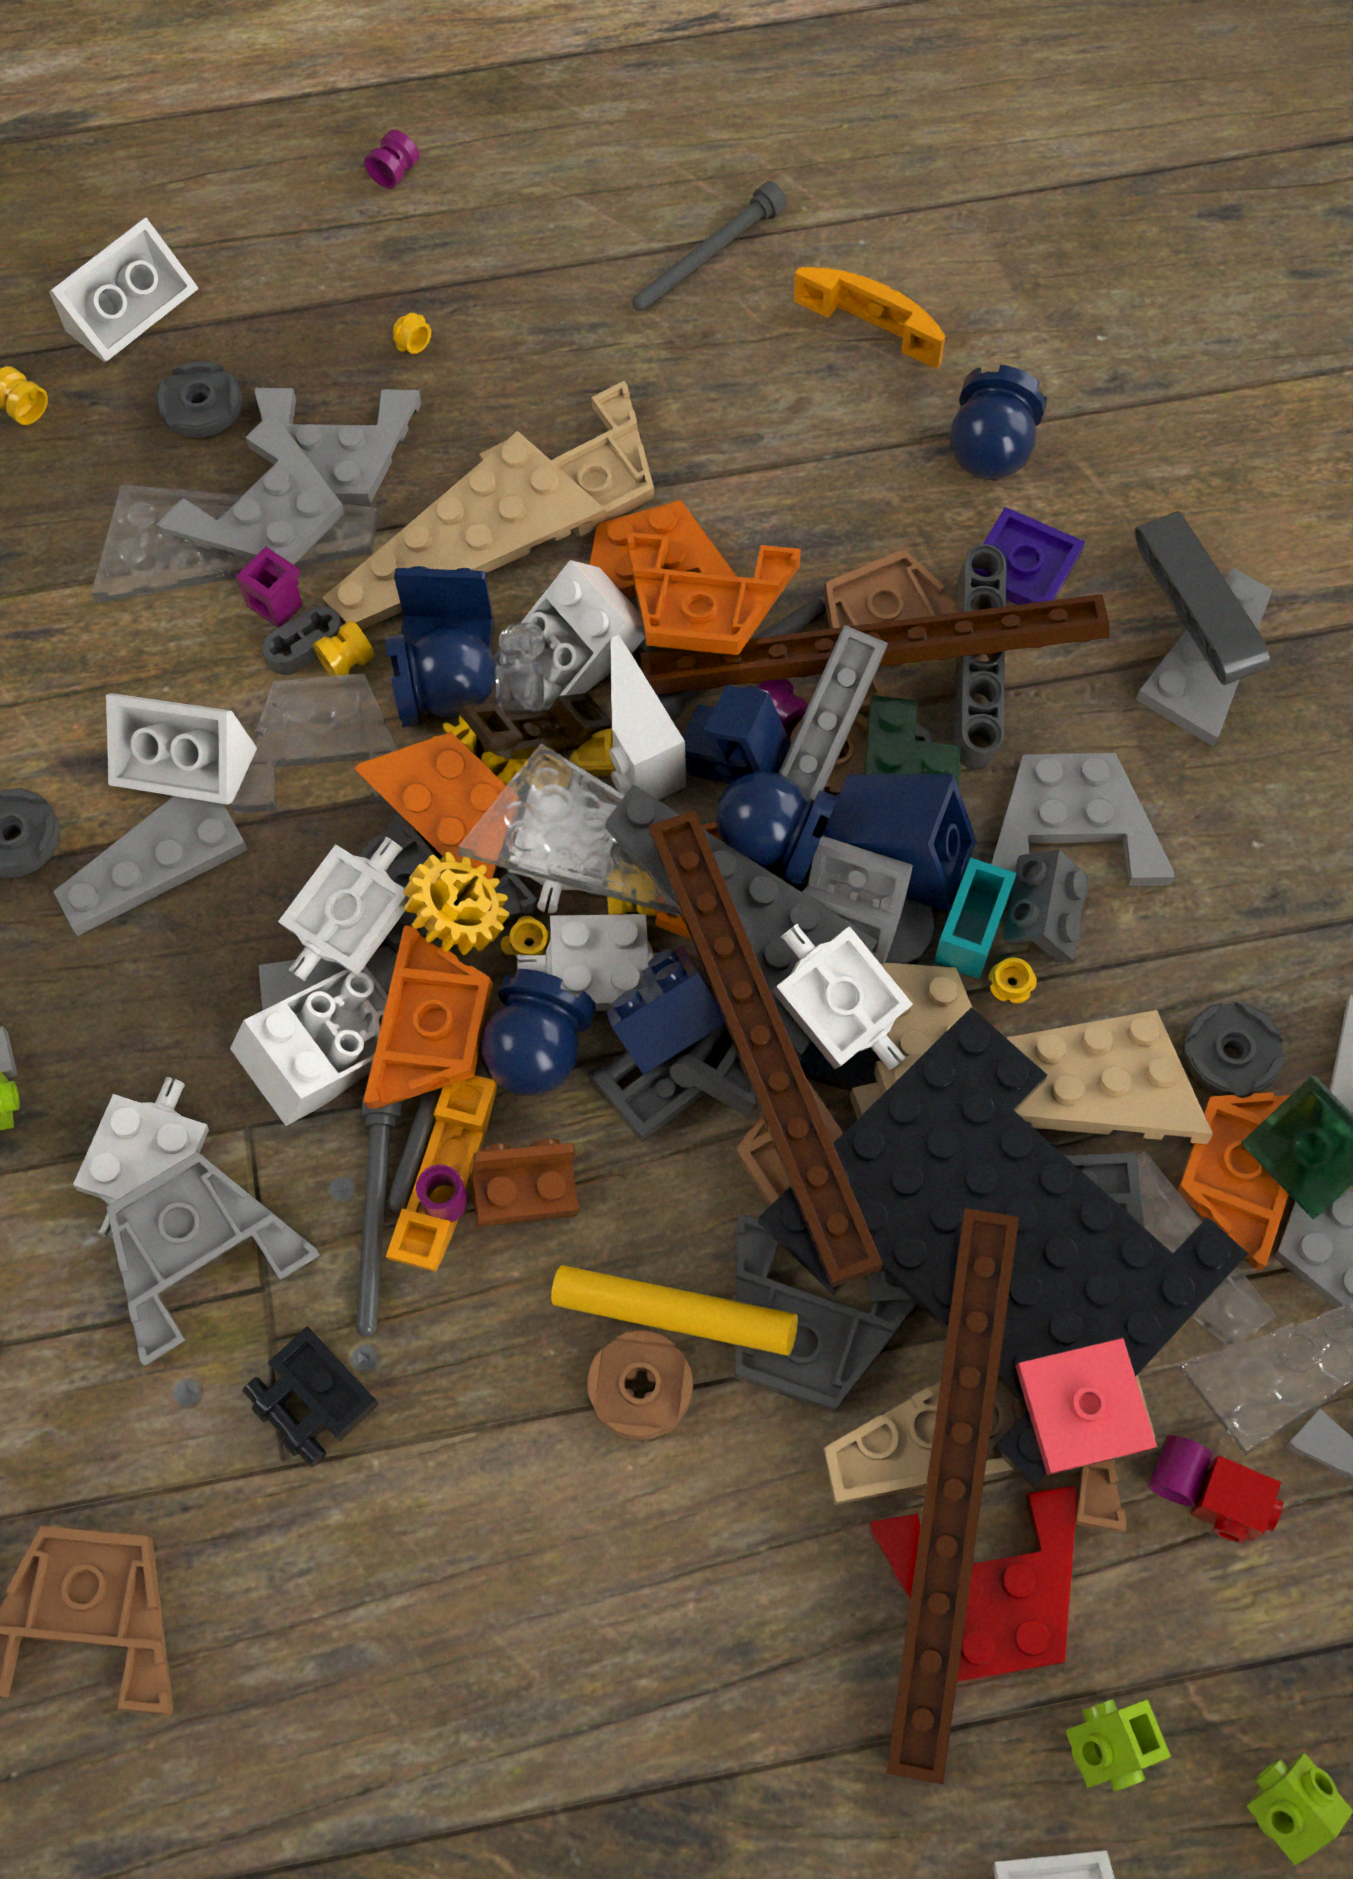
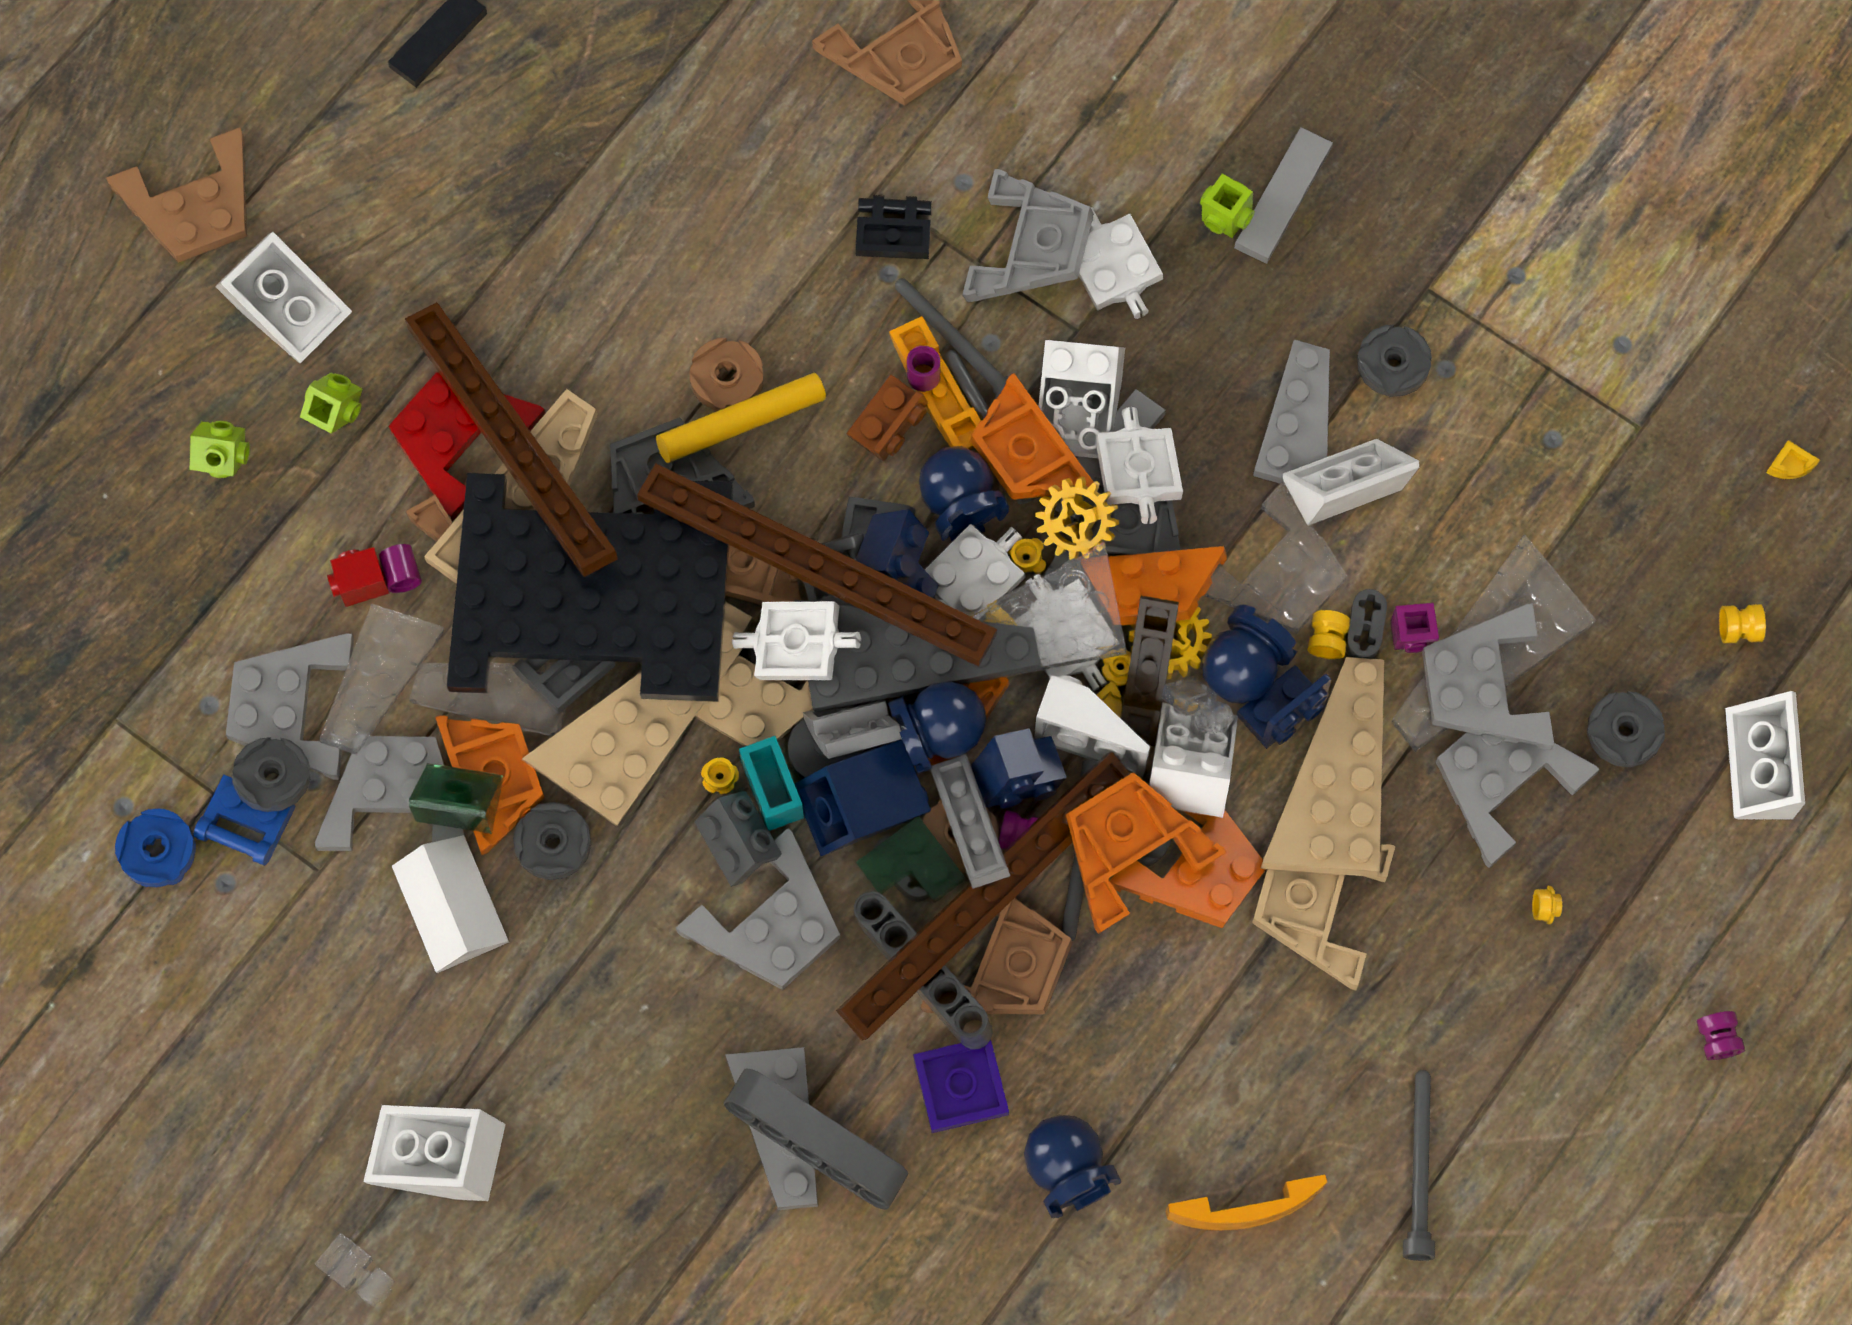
camera: 135 degrees right, 5 degrees up
coral plate [1015,1338,1157,1475] -> none

